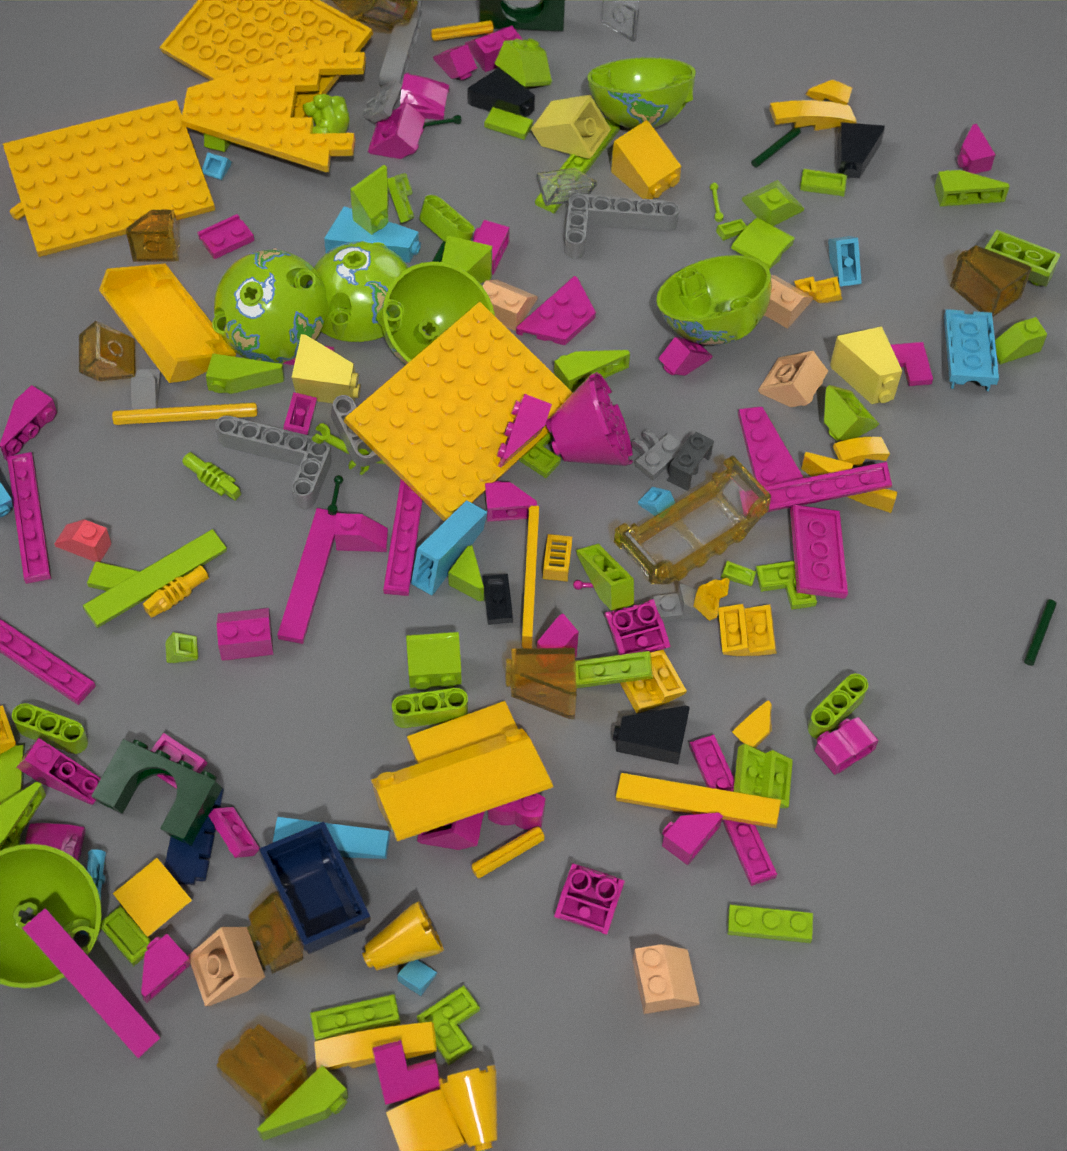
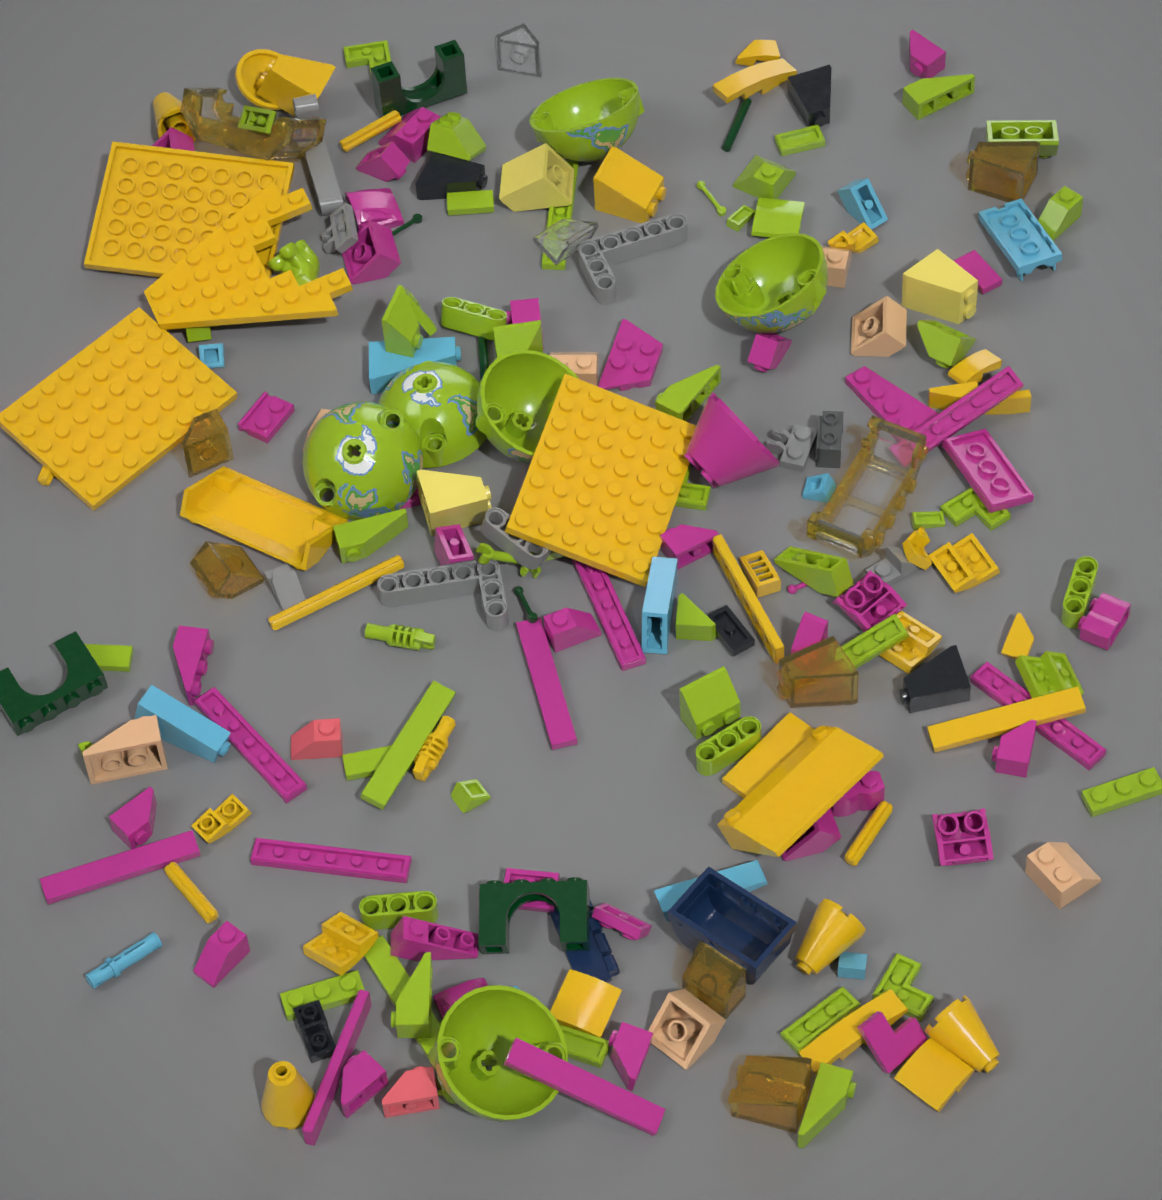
camera: 20 degrees left, 5 degrees down
dark pink slope [217,608,273,661] -> none
dark pink slope [497,394,552,467] -> none

